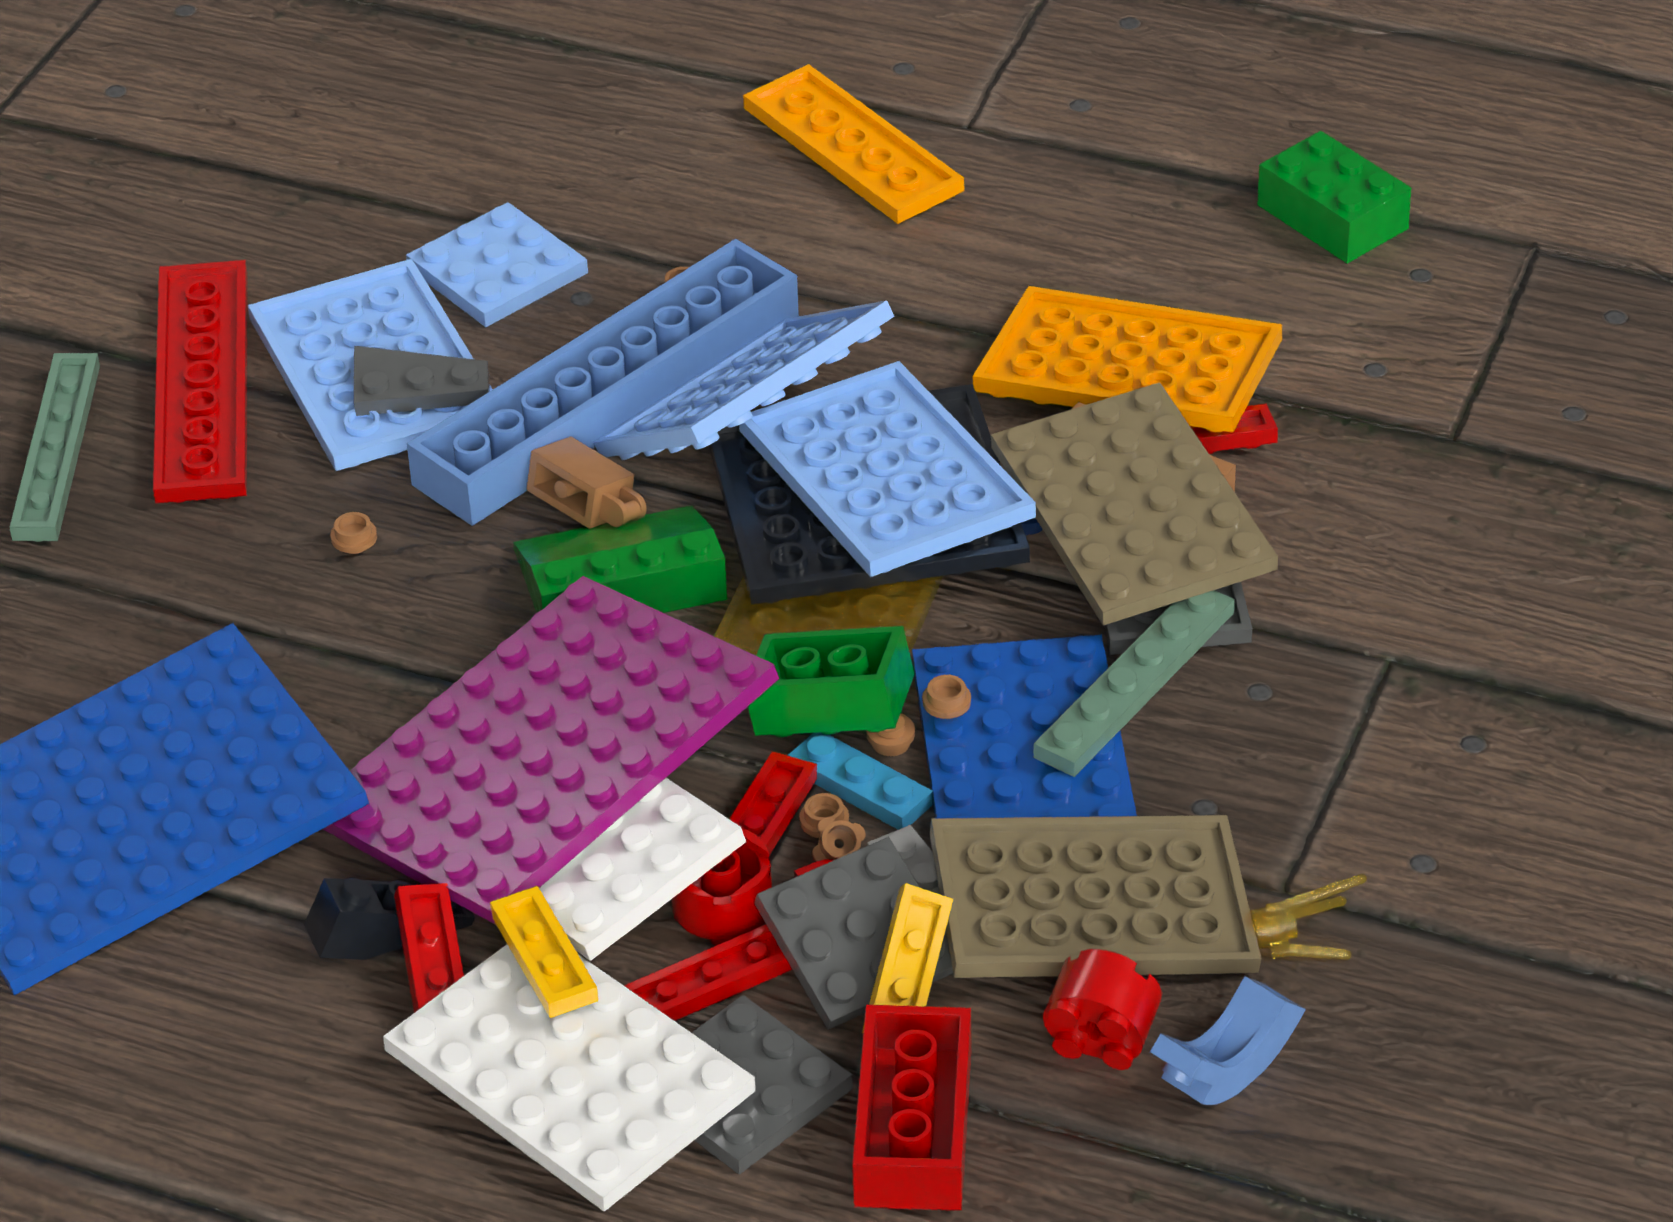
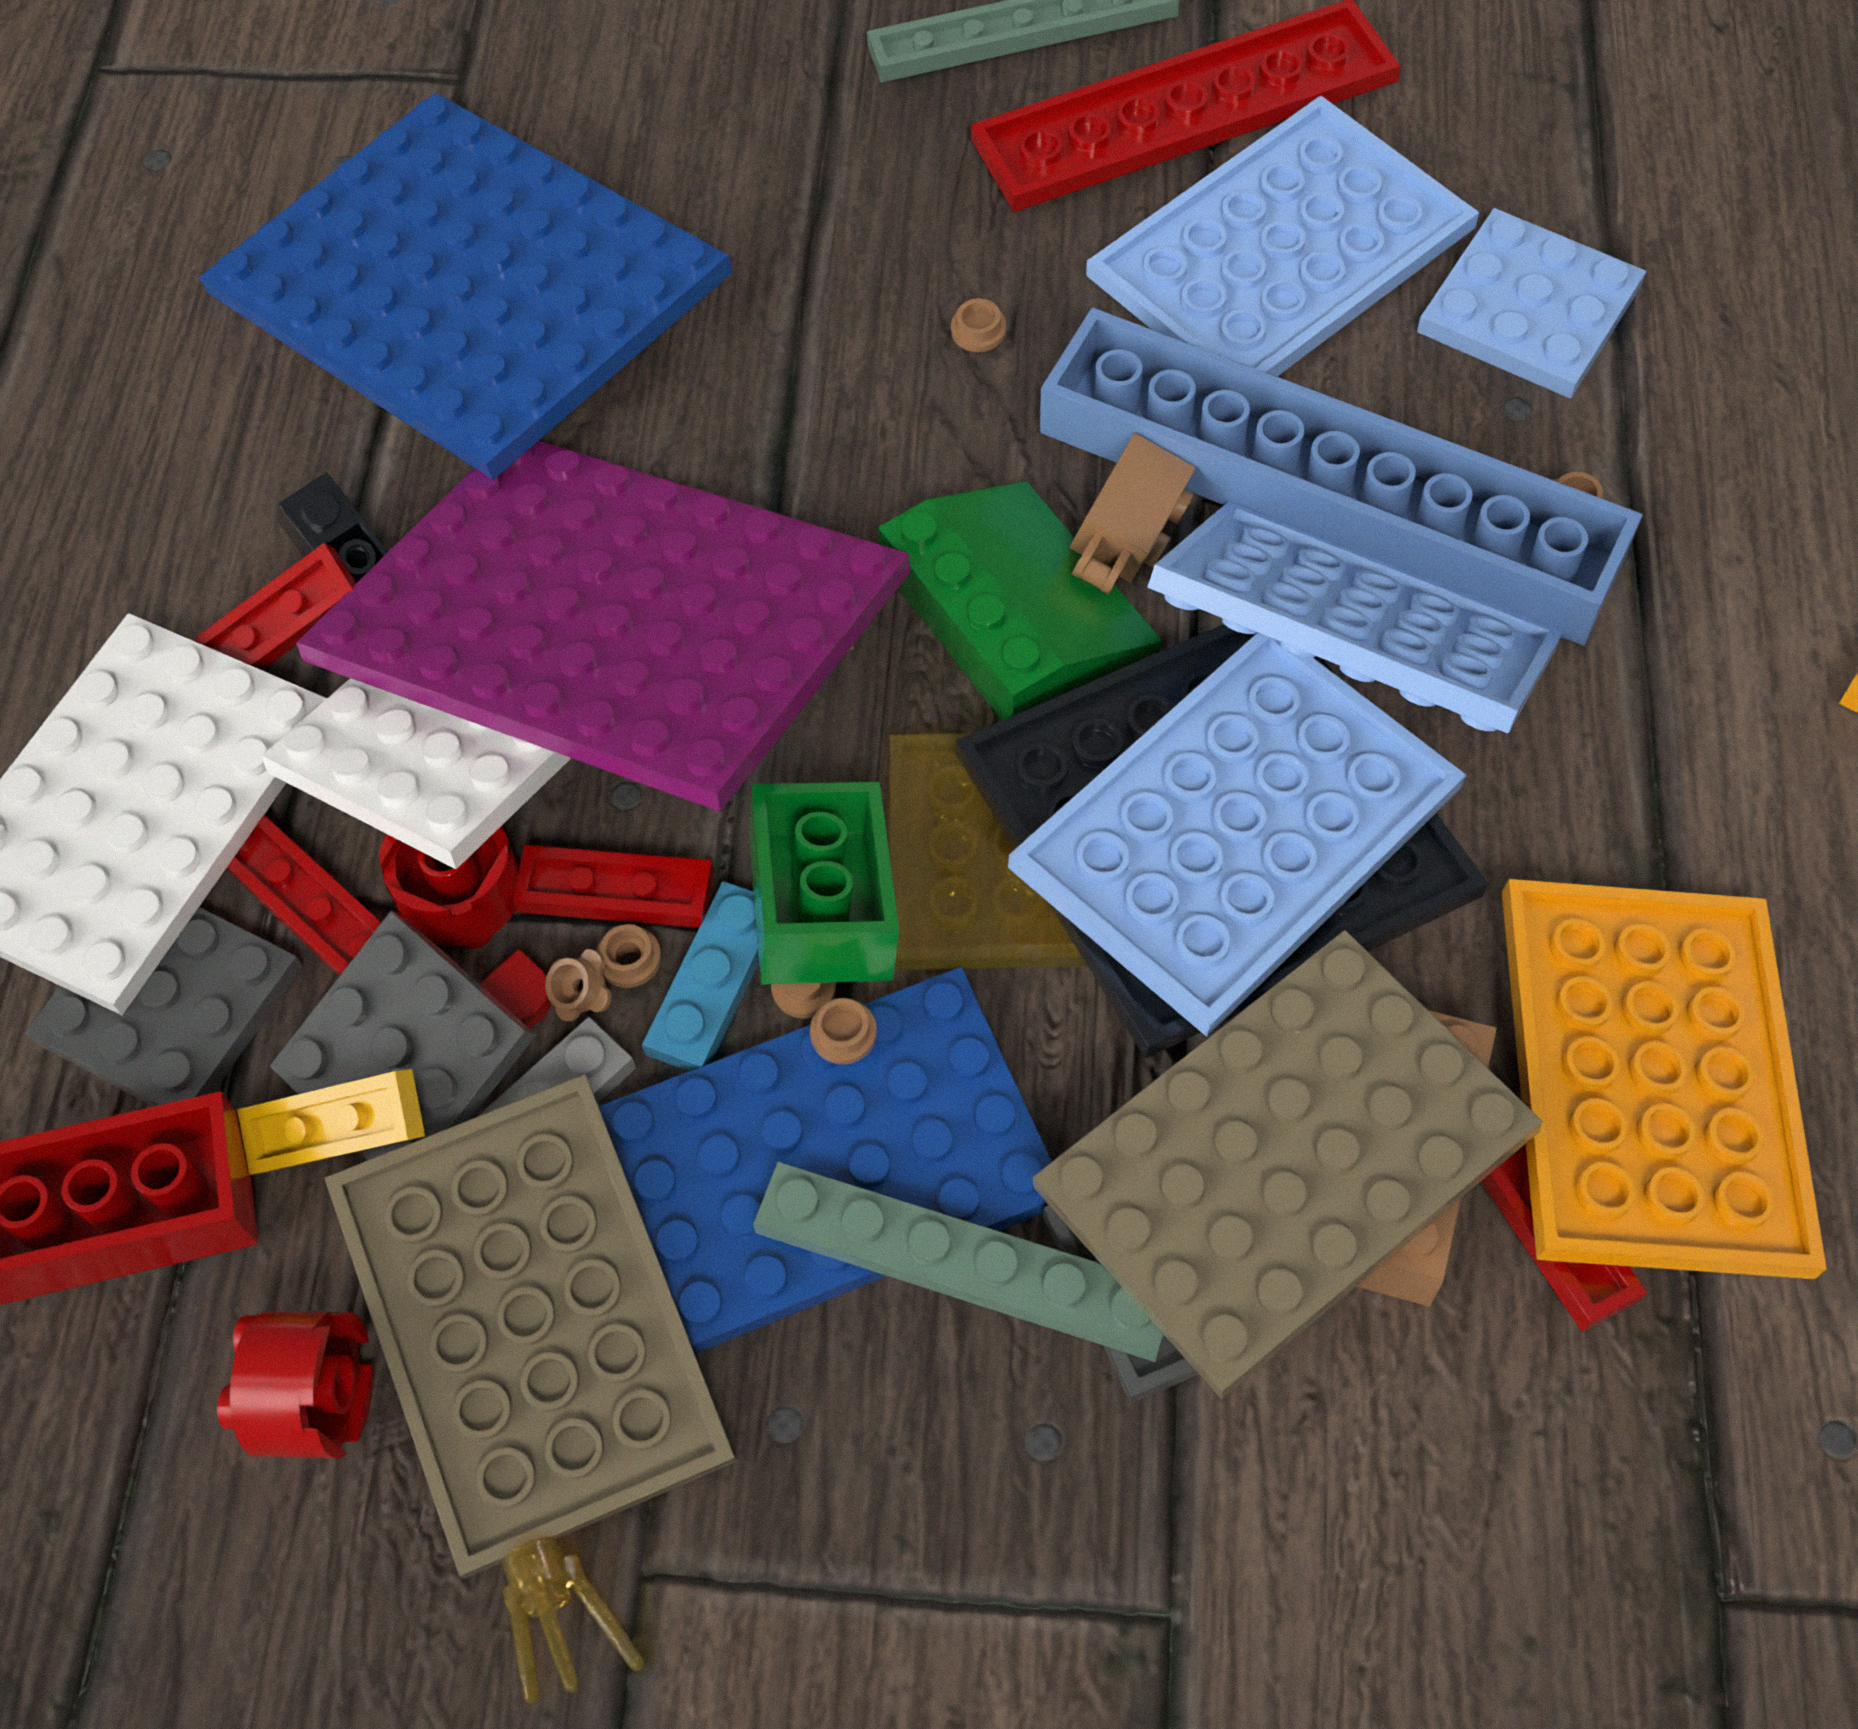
camera: 75 degrees right, 20 degrees up
dark grey wing [354,346,490,416] -> none
yellow plate [490,886,598,1018] -> none
medium blue arch [1150,976,1306,1105] -> none

